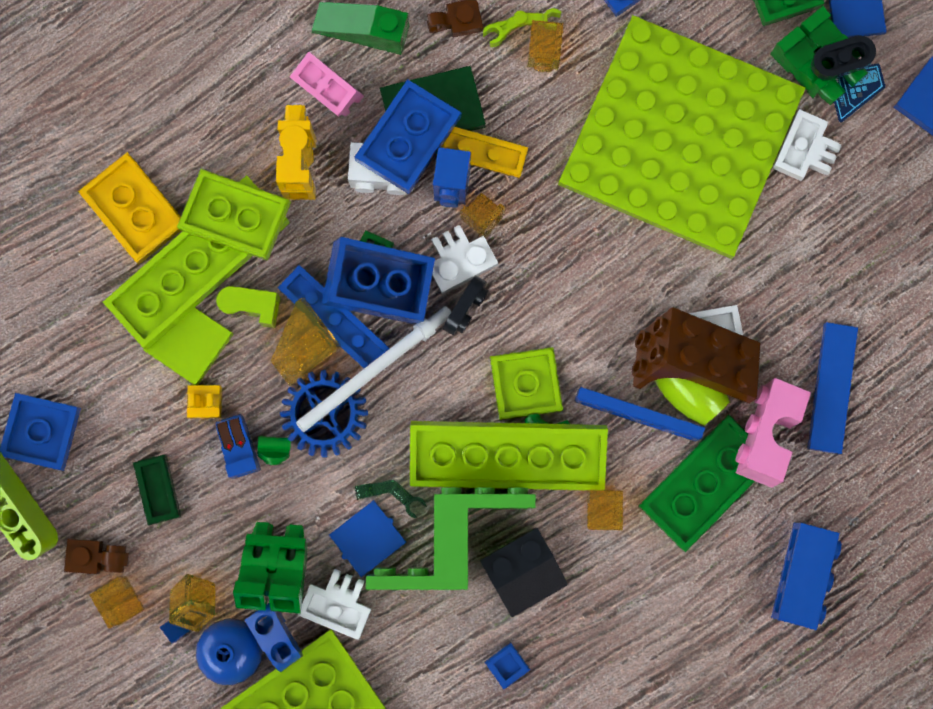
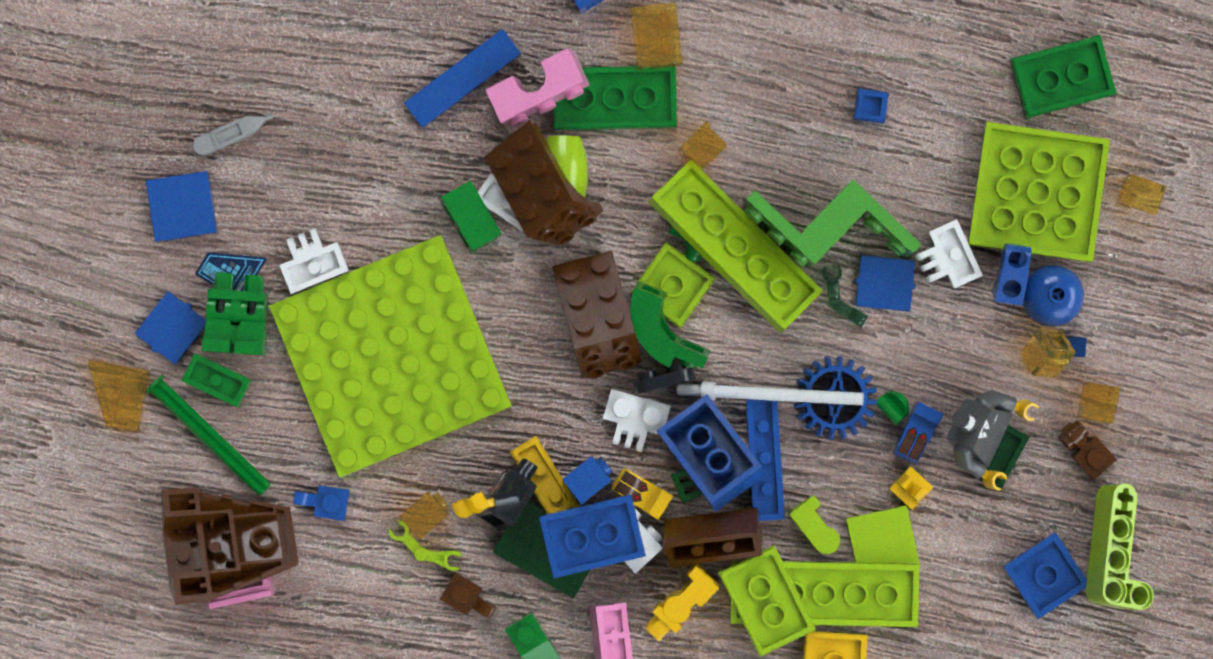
camera: 135 degrees left, 5 degrees up
green hips [233,522,308,614] -> none
clear yellow wing [271,298,341,386] -> none
clear yellow panel [460,192,506,237] -> none
black slope [480,528,568,617] -> none
blue tile [574,387,705,441] -> none
black plate [811,35,876,80] -> none
none -> green hinge [440,180,502,254]
none -> black torso [452,458,538,531]
none -> reddish brown bracket [552,250,642,378]
none -> yellow leg [611,467,673,520]
none -> green arch [630,281,711,369]
none -> clear yellow plate [631,3,683,70]
none -> reddish brown brick [664,507,763,567]
none -> dark grey torso [947,390,1039,491]

